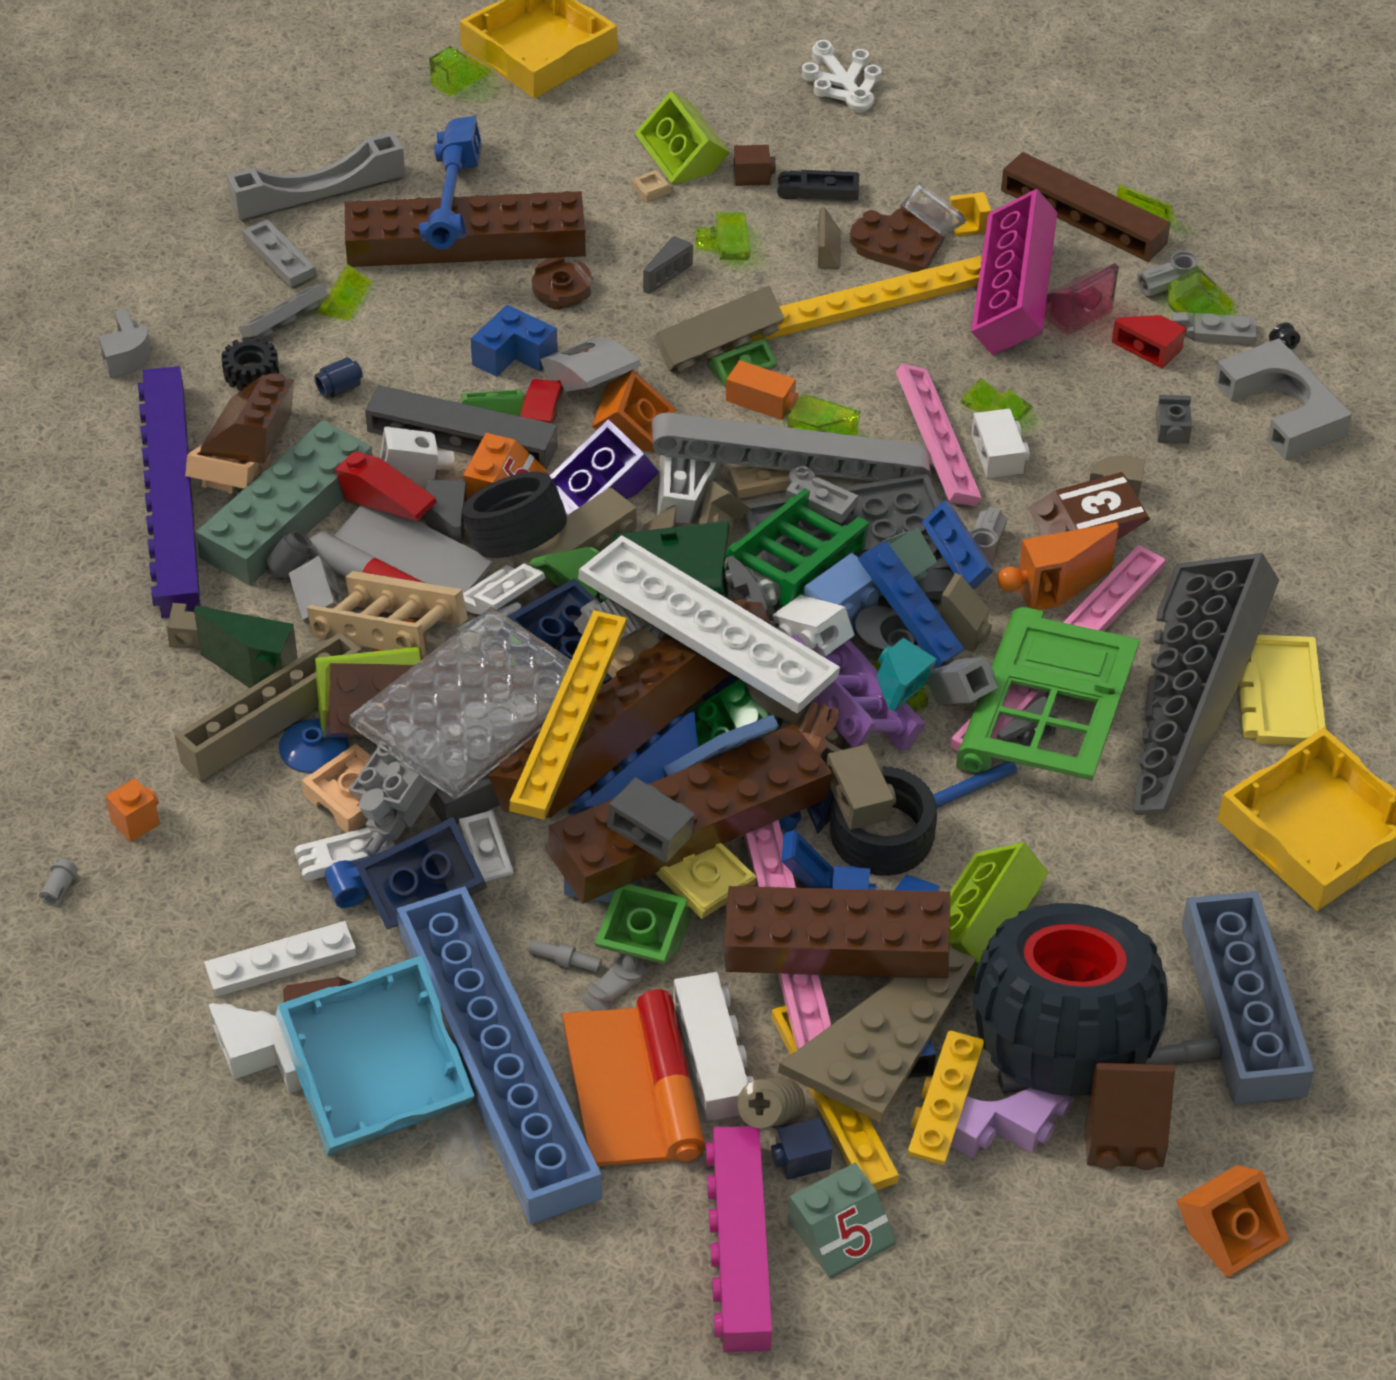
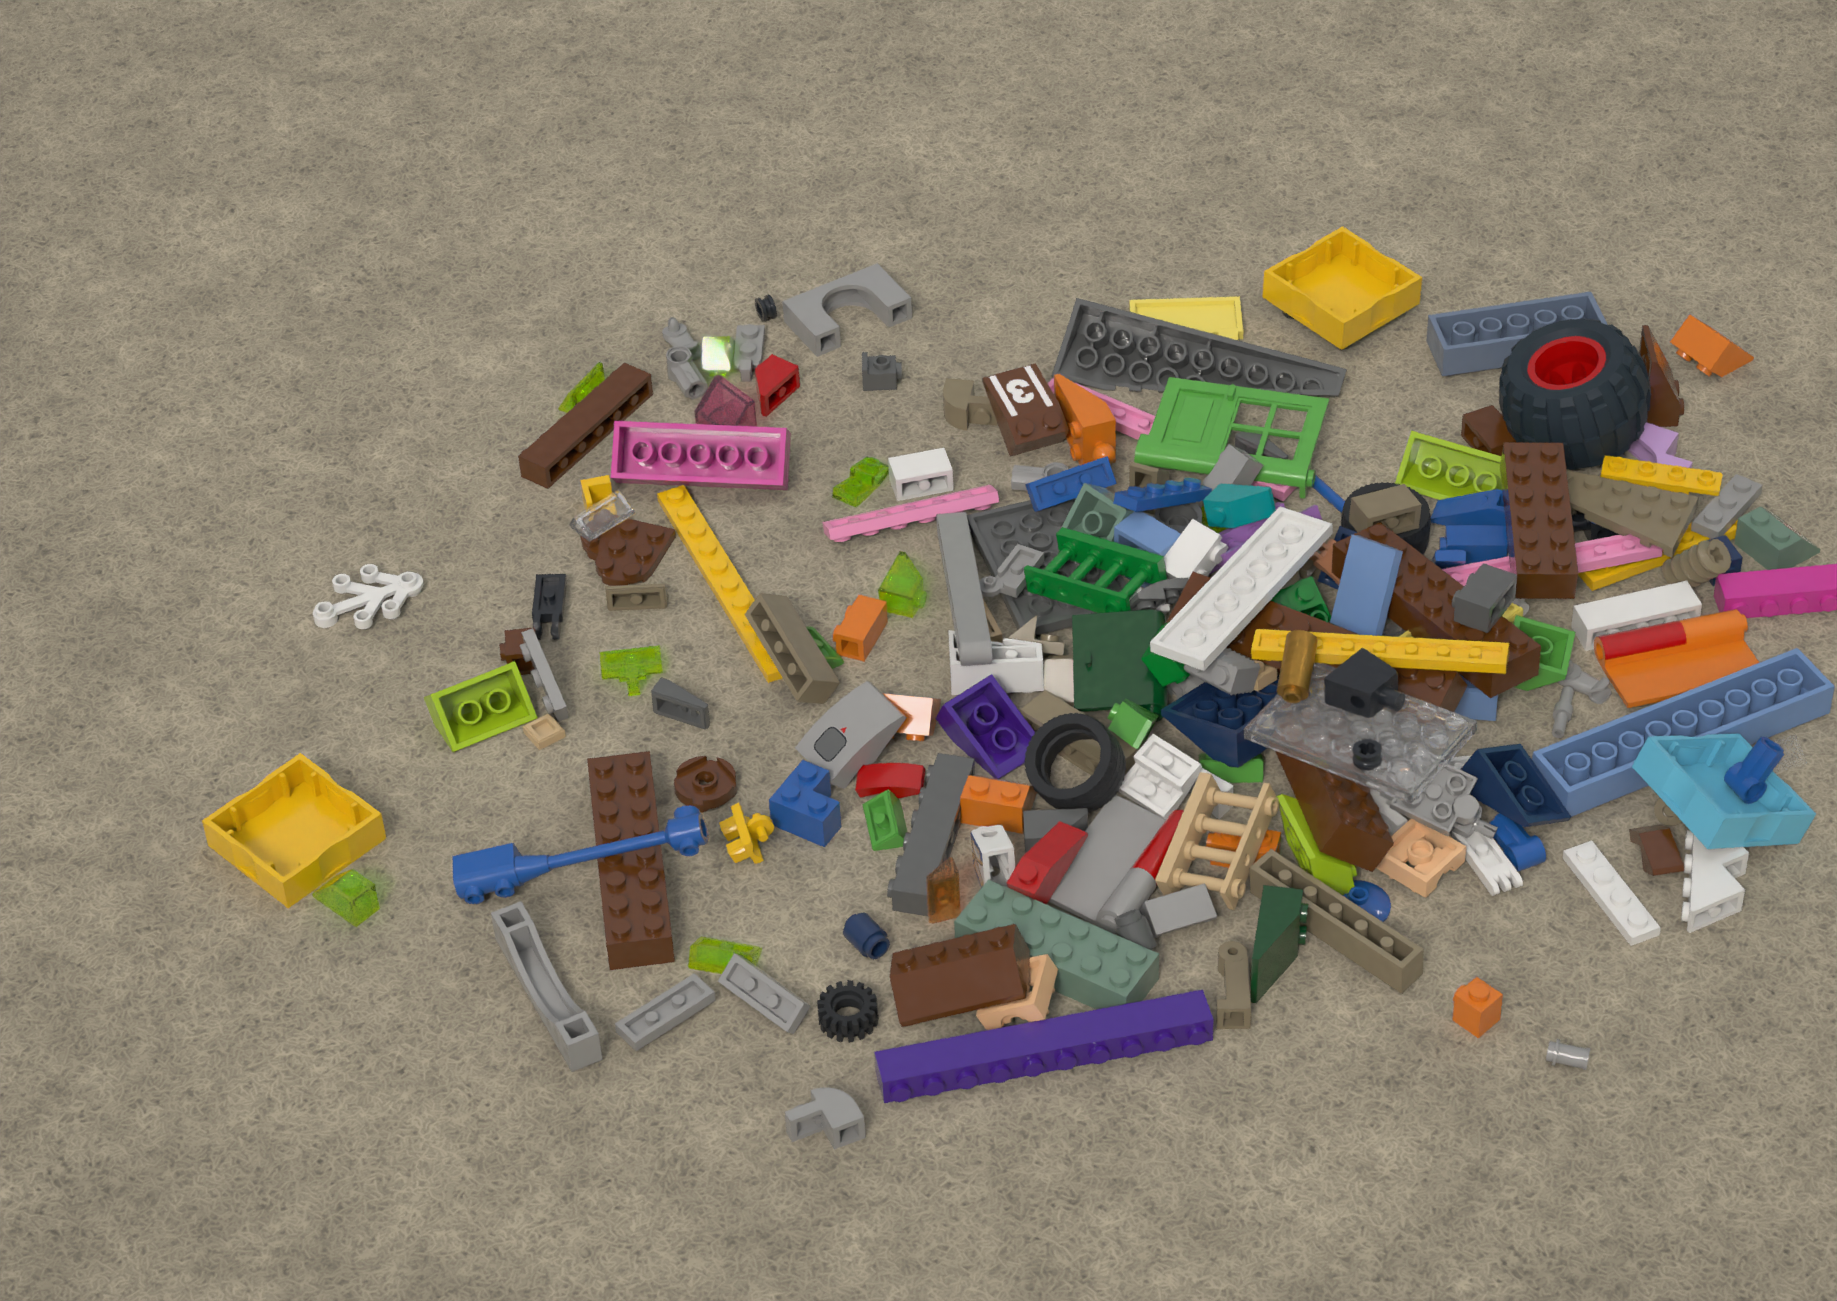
camera: 90 degrees left, 5 degrees down
none -> light grey plate [519,628,569,722]
none -> light grey piece [662,317,703,361]
none -> yellow hips [719,802,774,864]
none -> clear orange slope [926,857,961,924]
none -> pearl gold brick [1277,630,1318,703]
none -> black torso [1324,648,1406,718]
none -> black bush [1352,739,1382,770]
none -> light grey plate [1691,474,1762,539]
none -> blue piece [1724,737,1784,804]

